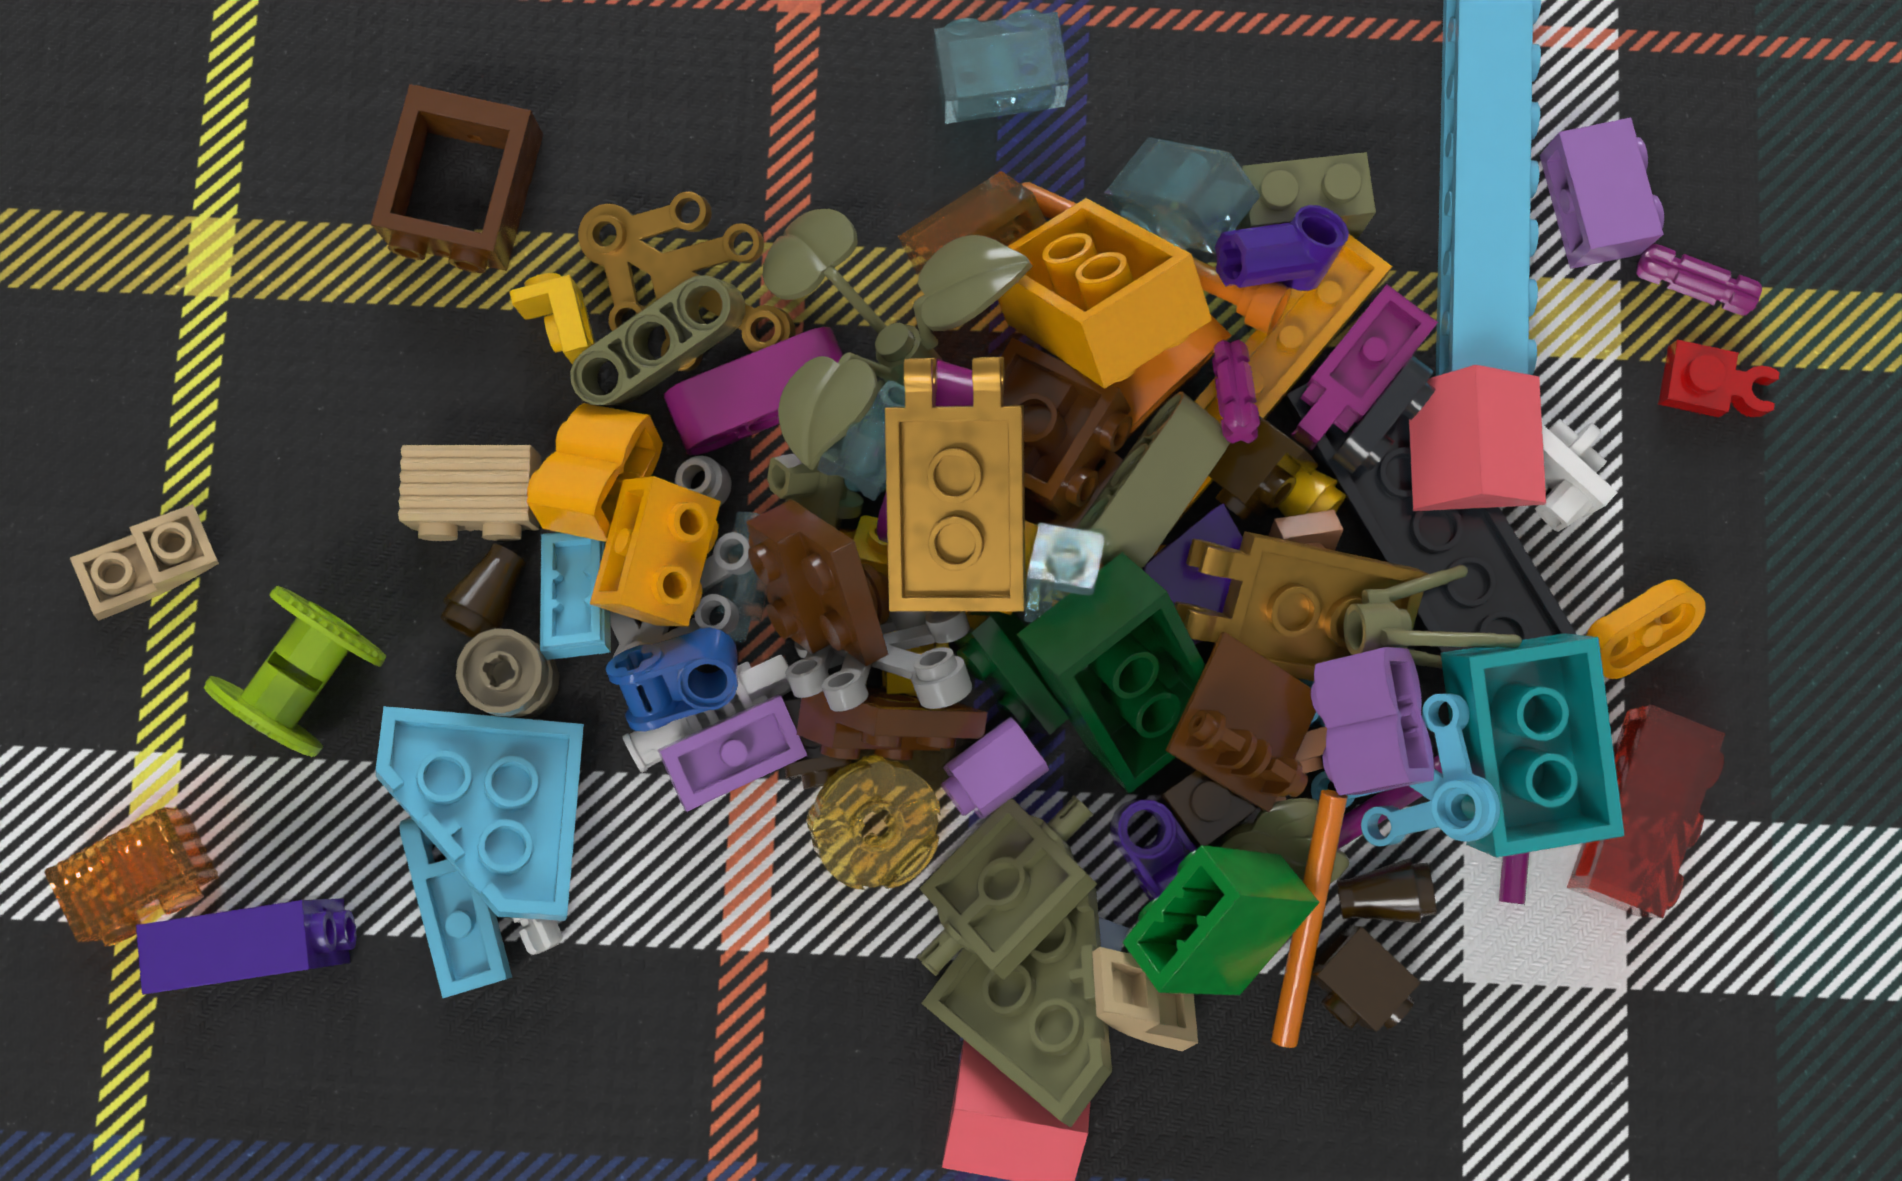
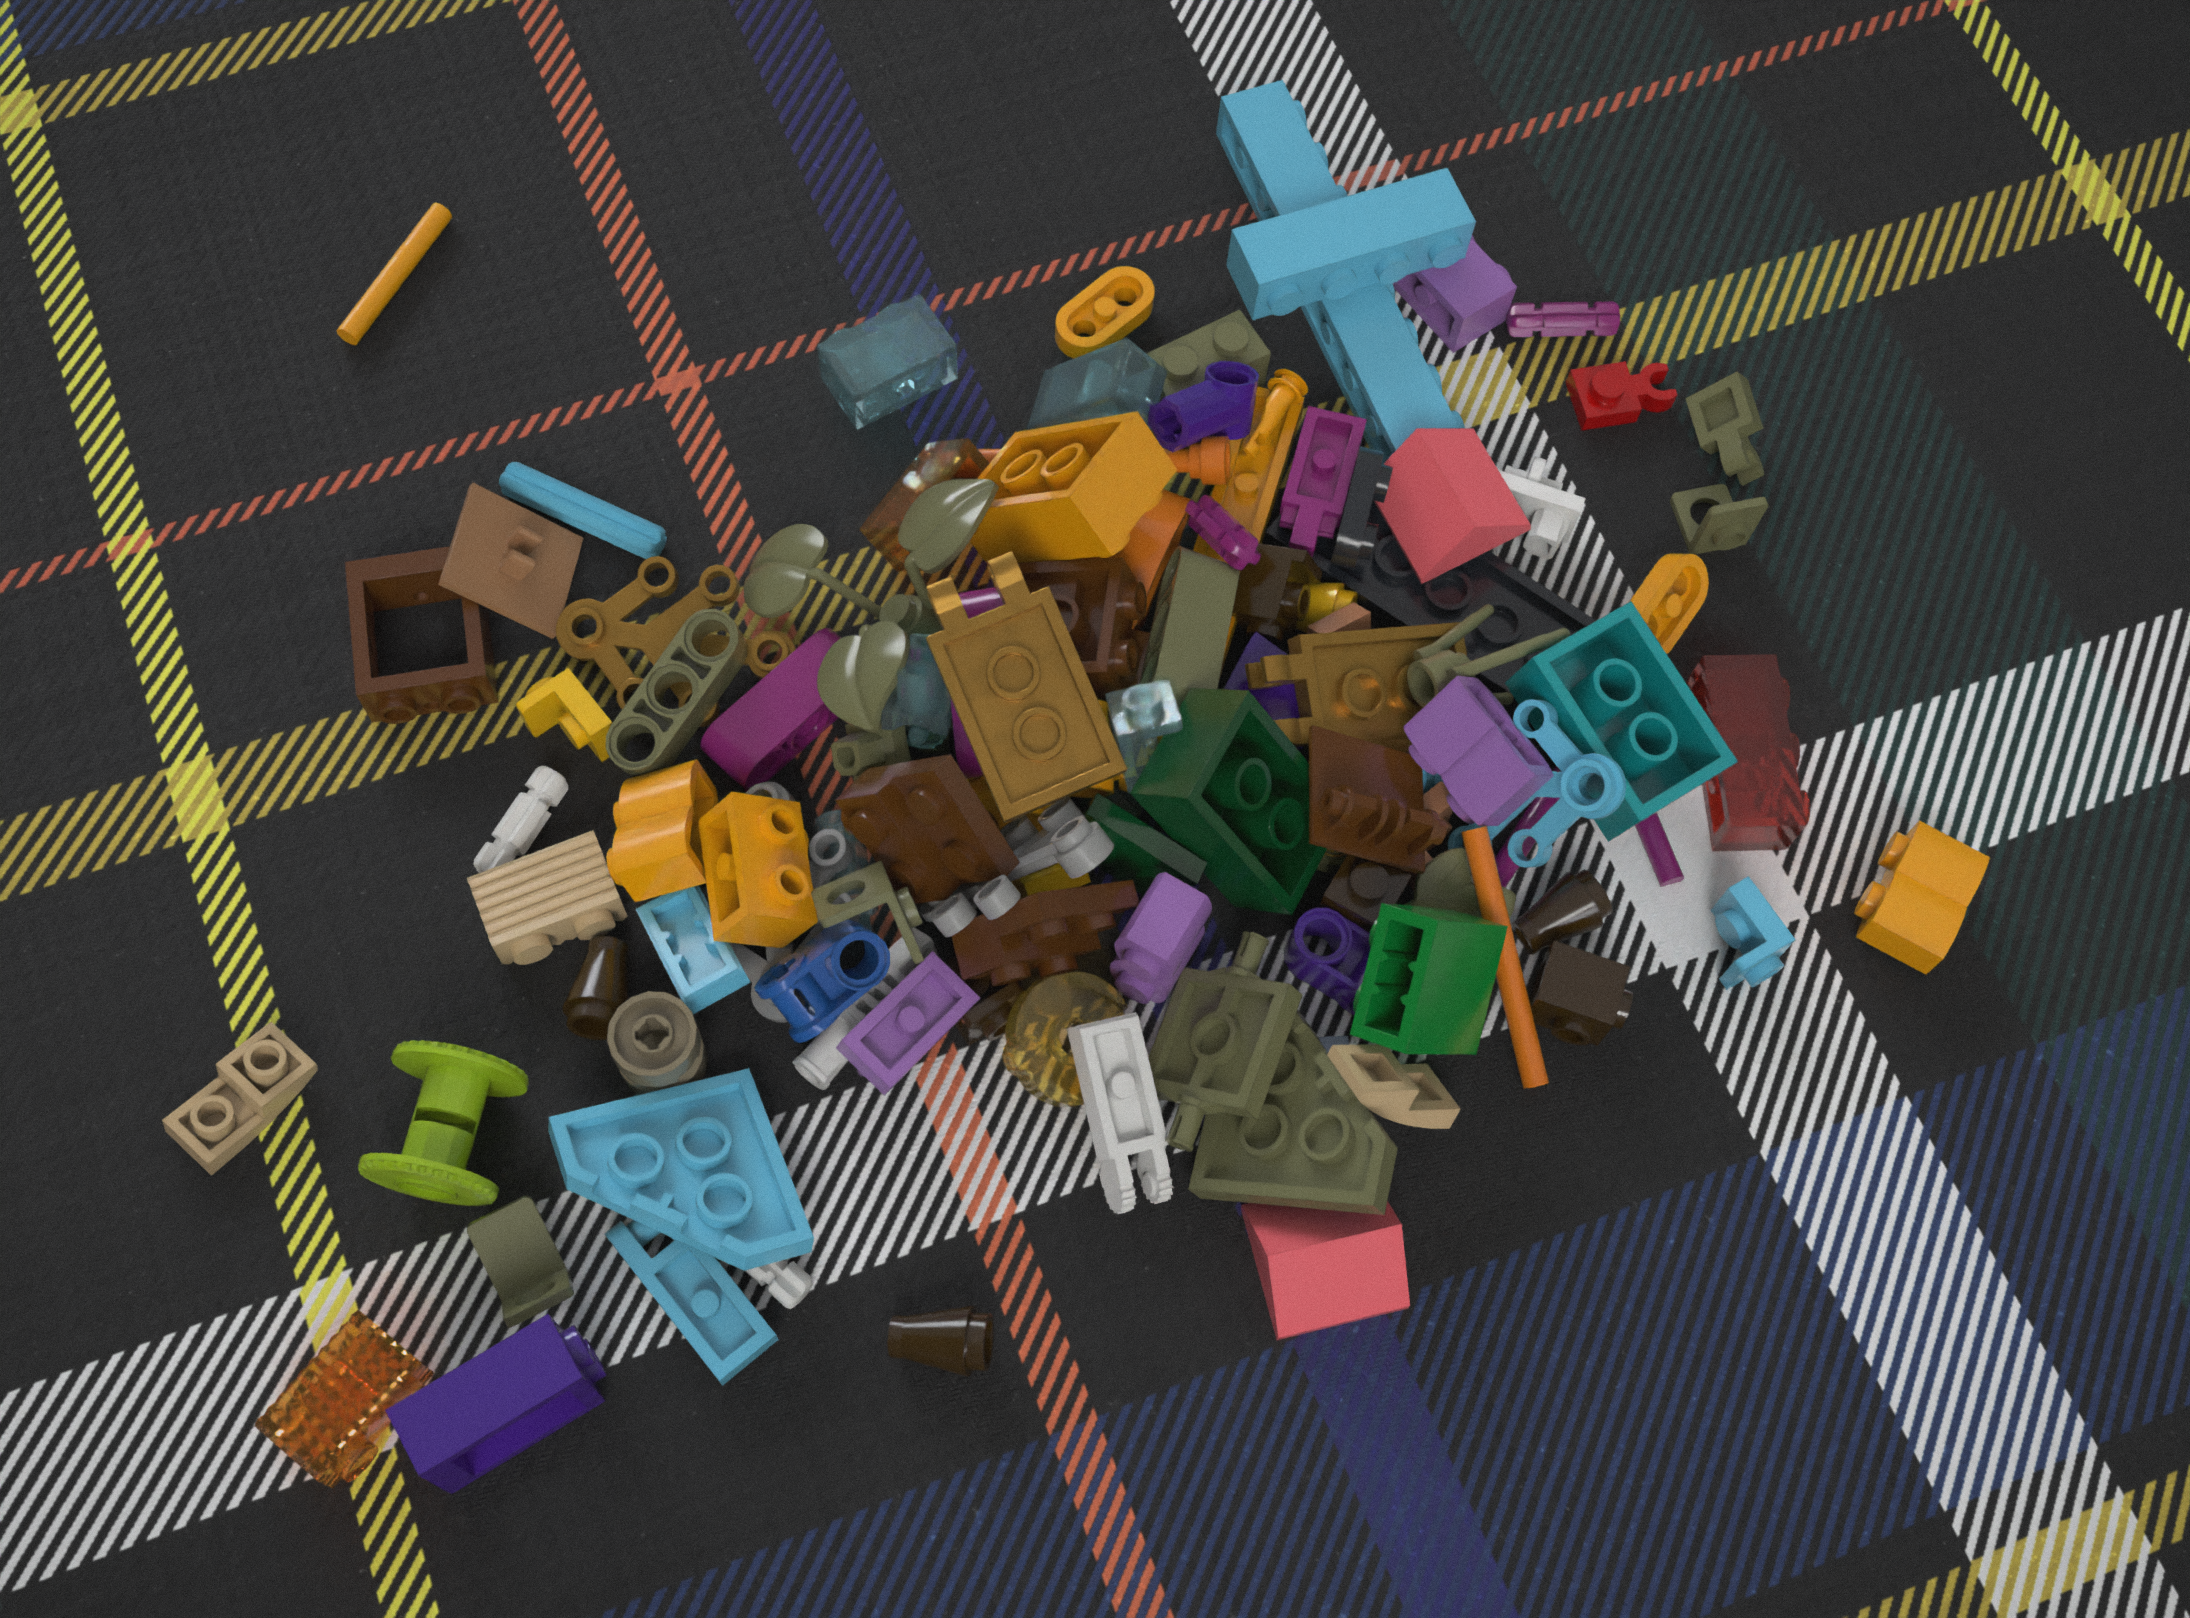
camera: 25 degrees left, 15 degrees down
none -> medium nougat piece [438,483,583,639]
none -> olive bracket [467,1195,574,1328]
none -> white axle [474,766,568,873]
none -> medium azure axle [499,462,667,559]
none -> olive bracket [811,861,924,965]
none -> dark brown cone [887,1305,994,1377]
none -> light orange plate [1055,266,1155,360]
none -> white hinge [1067,1012,1174,1214]
none -> medium azure brick [1226,168,1476,320]
none -> light orange piece [1240,369,1308,463]
none -> olive bracket [1670,484,1769,555]
none -> olive plate [1685,371,1764,485]
none -> medium azure bracket [1710,876,1796,990]
none -> light orange brick [1854,820,1990,975]

